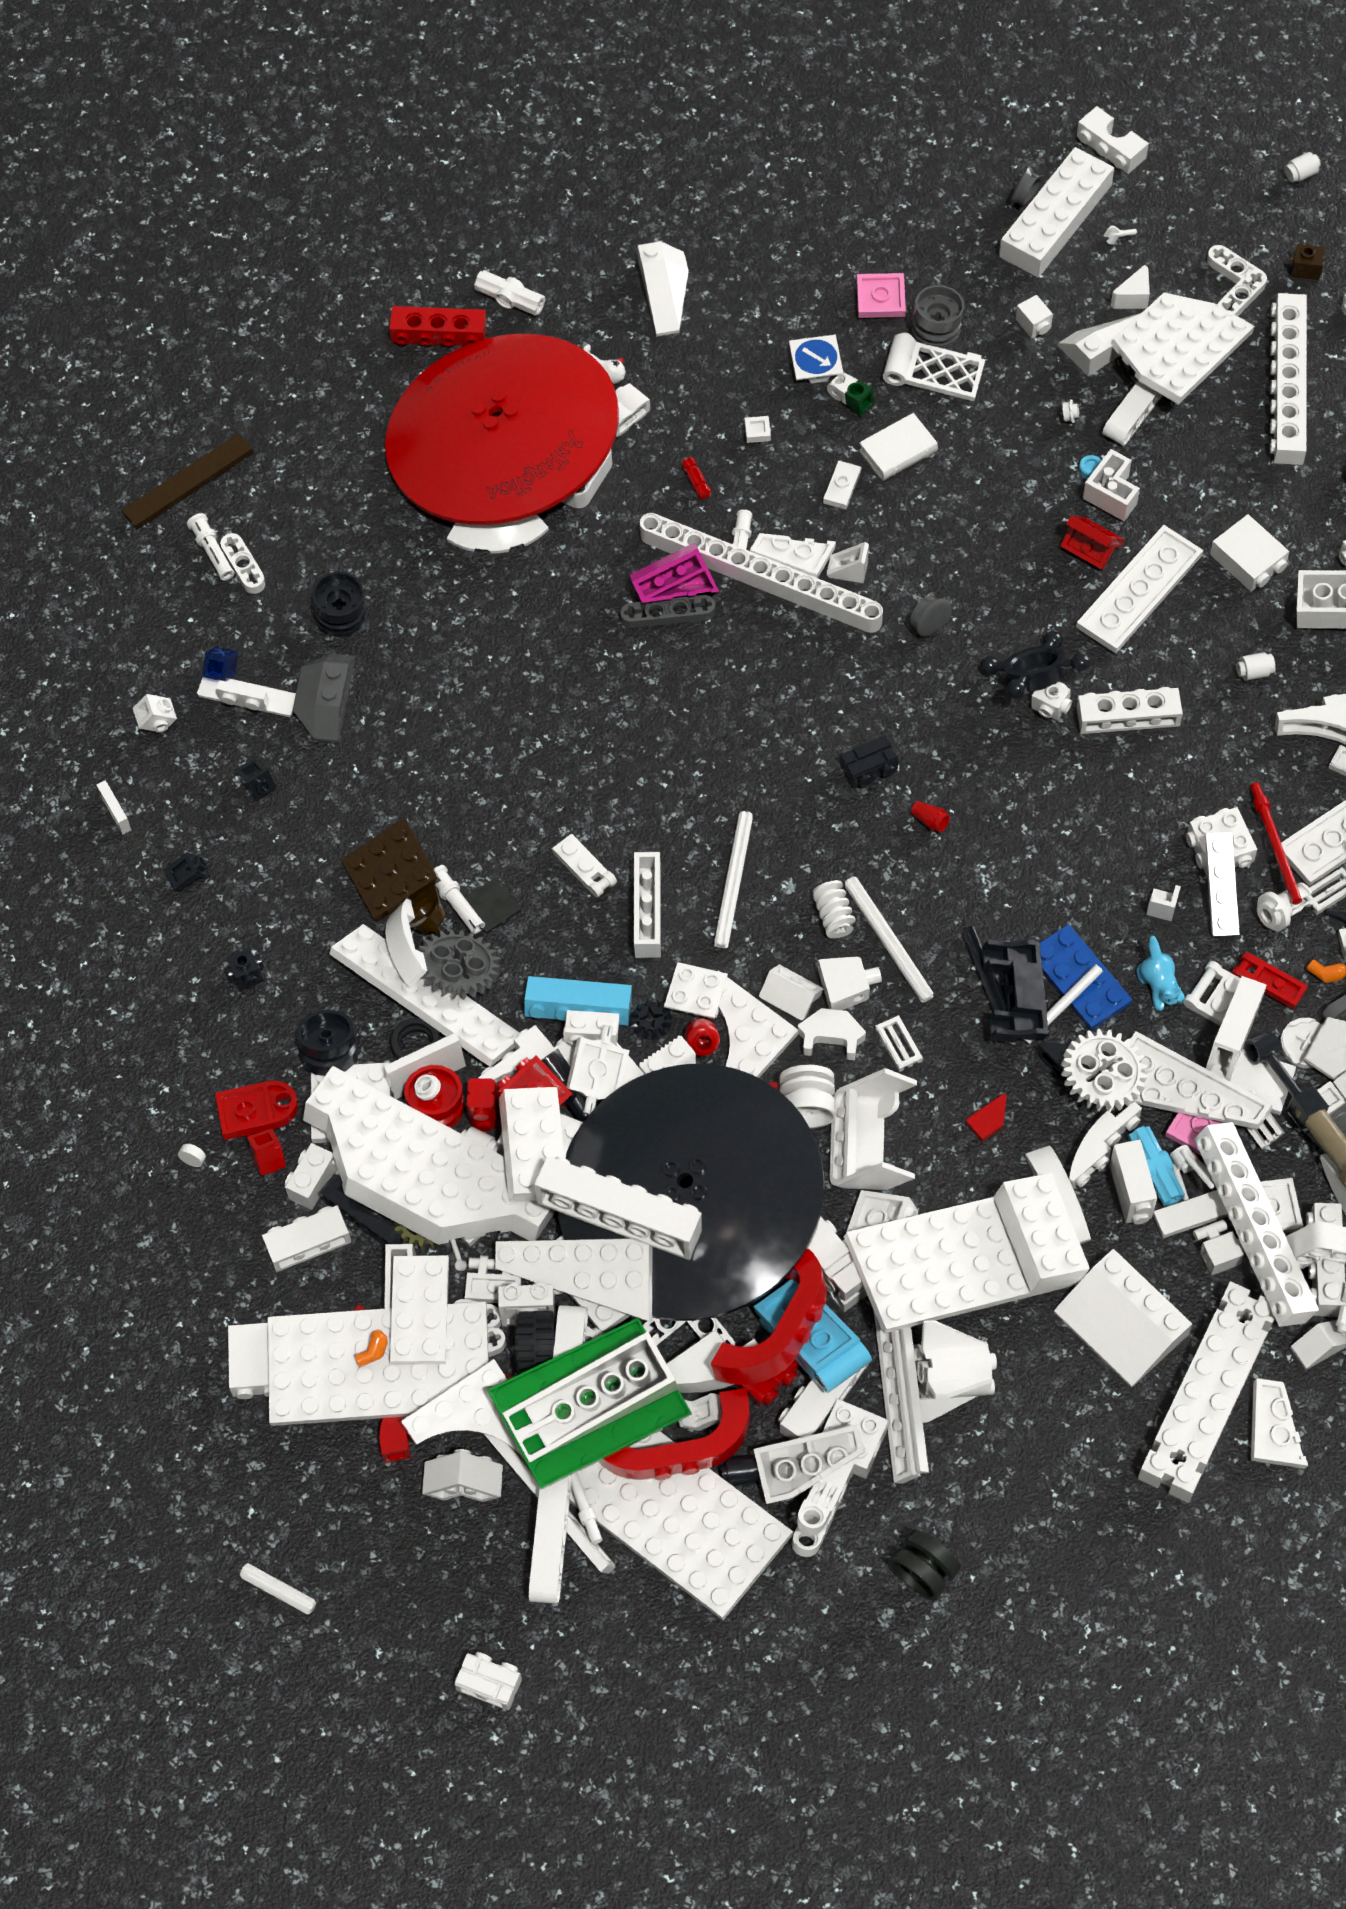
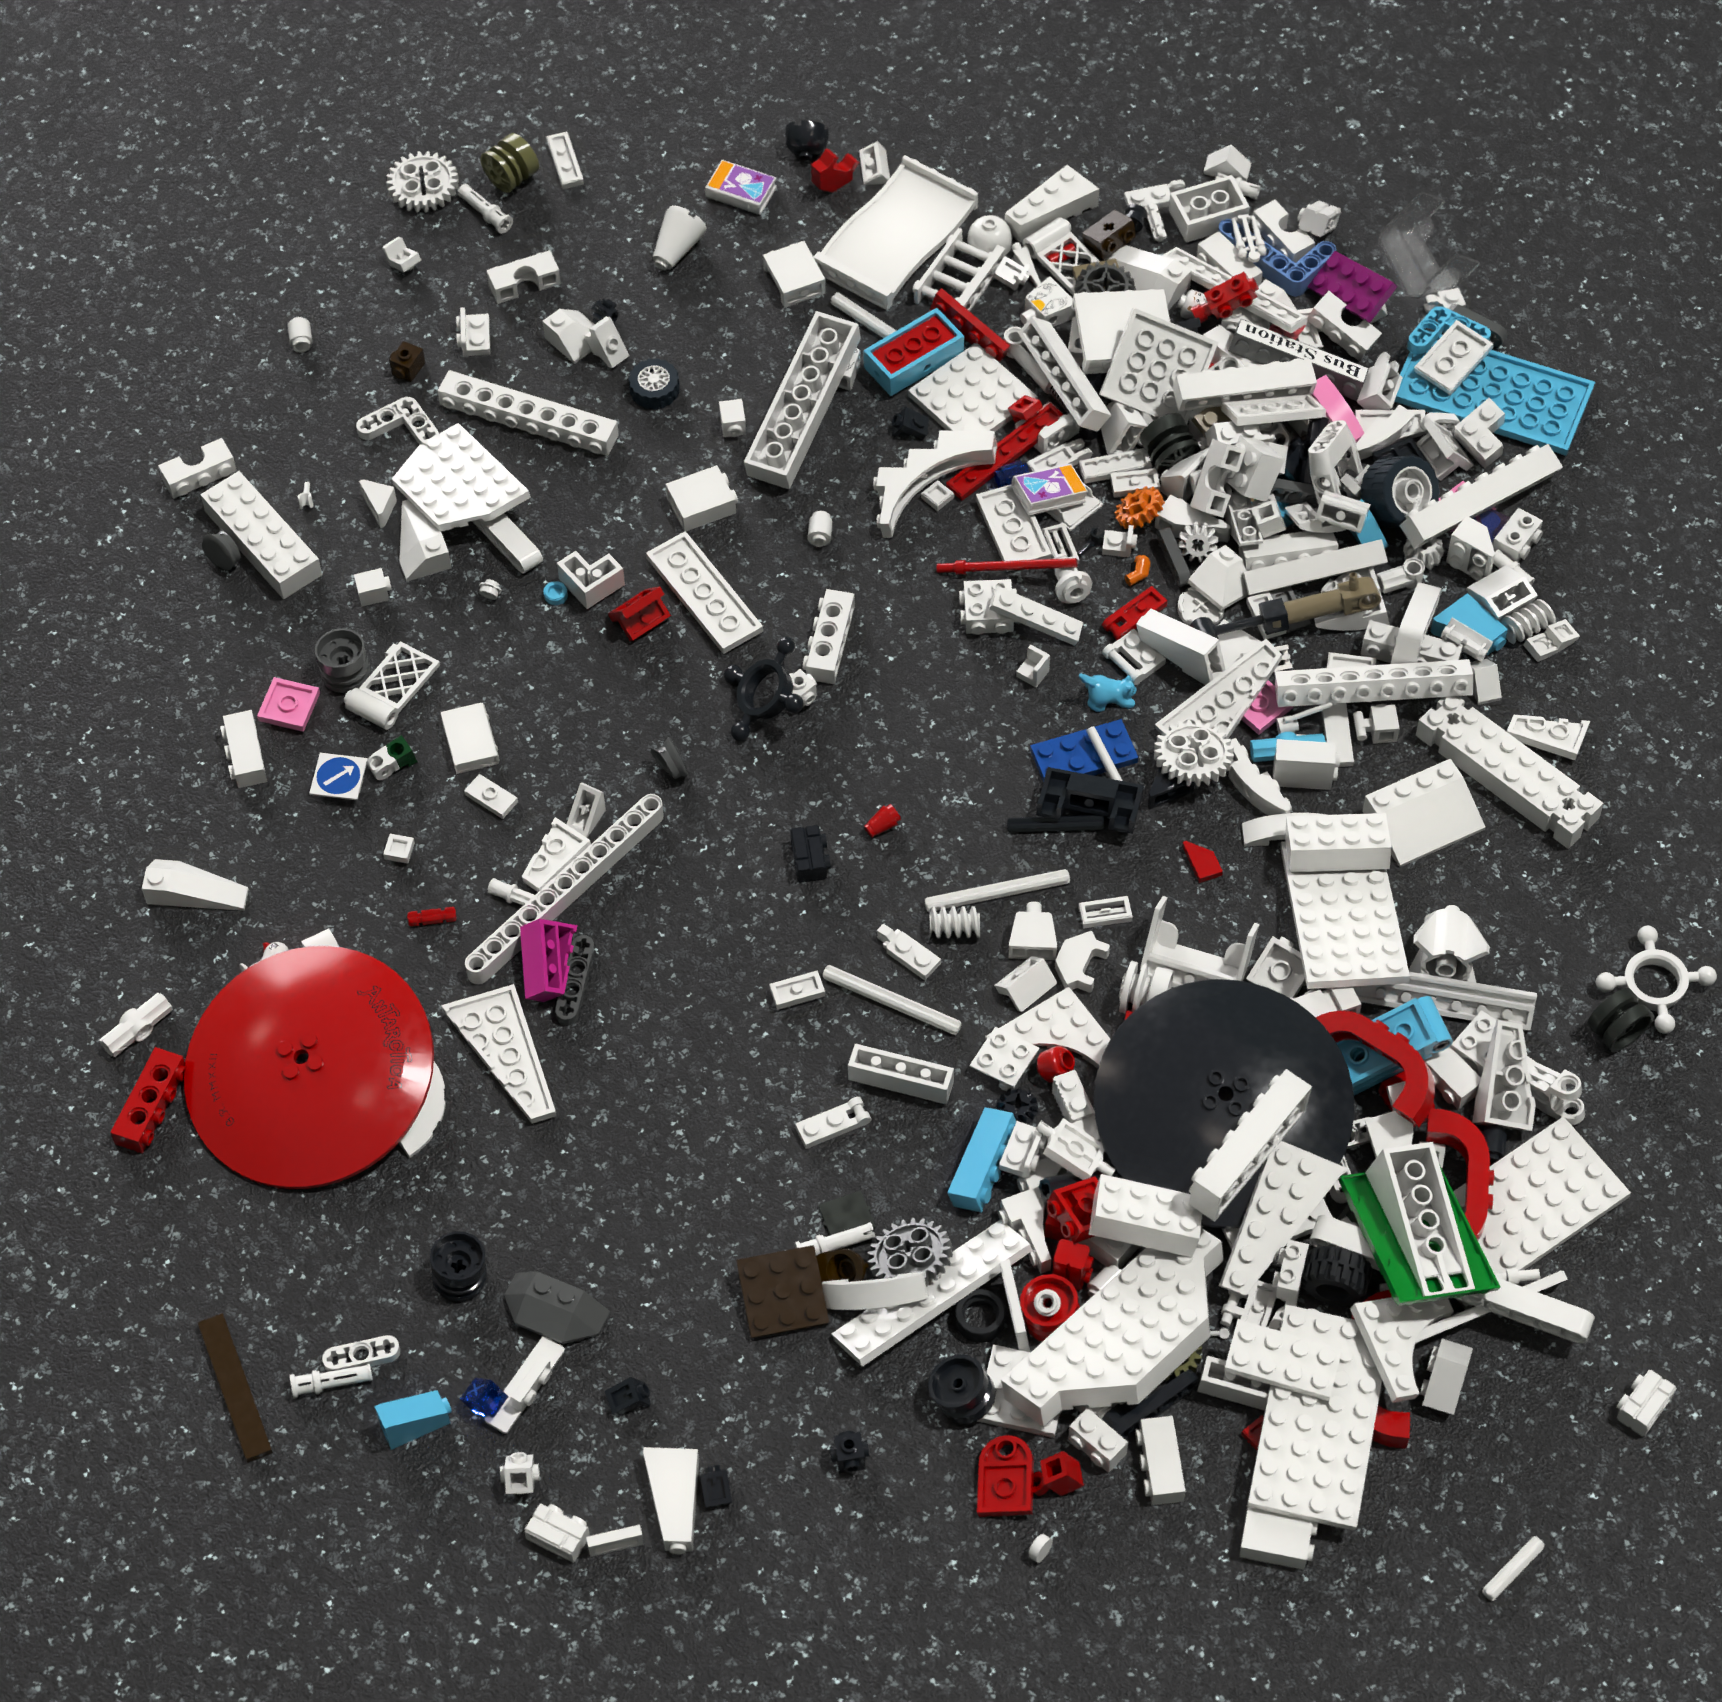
camera: 75 degrees left, 5 degrees down
orange arm [354,1330,388,1368] -> none
none -> white brick [220,710,267,788]
none -> medium azure slope [374,1390,452,1450]
none -> white wing [441,984,556,1123]
none -> white brick [524,1504,590,1563]
none -> white slope [643,1447,699,1554]
none -> white plate [769,970,825,1010]
none -> white hinge [877,924,941,980]
none -> white piece [1596,925,1717,1034]

